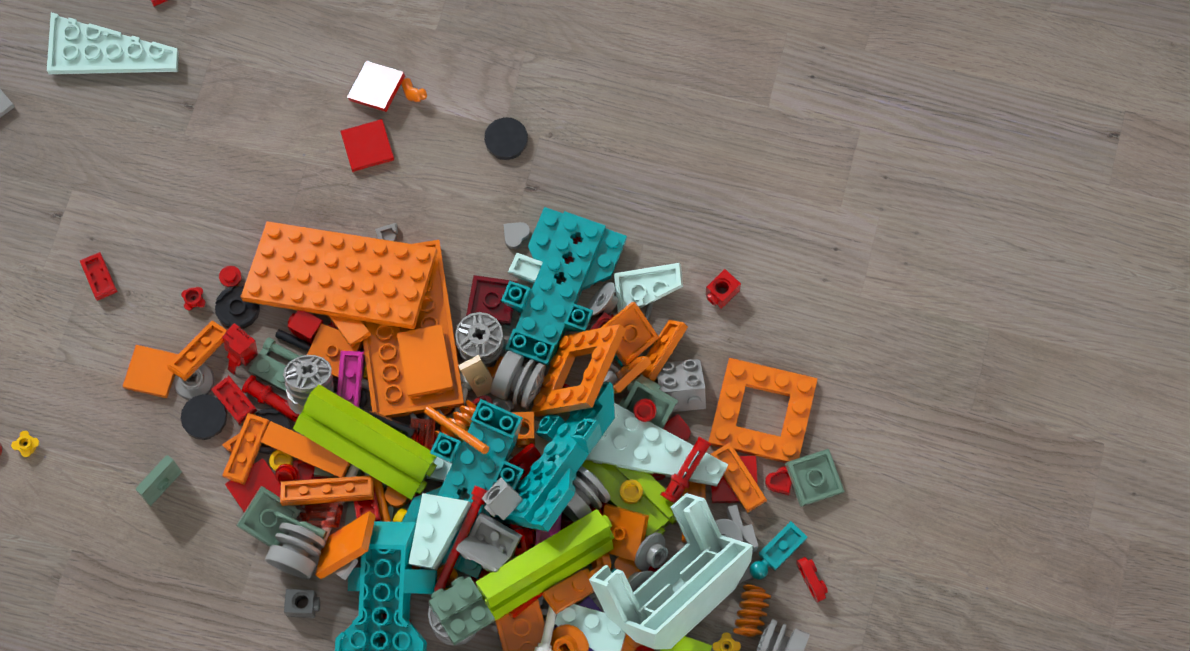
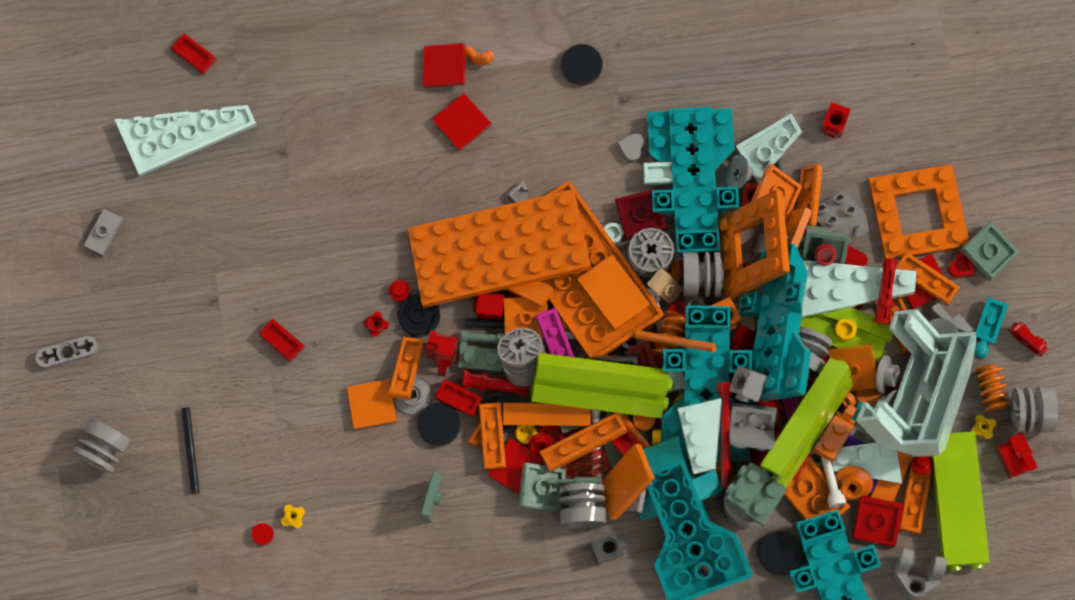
camera: 25 degrees left, 5 degrees up
none -> light aqua tile [604,223,624,245]

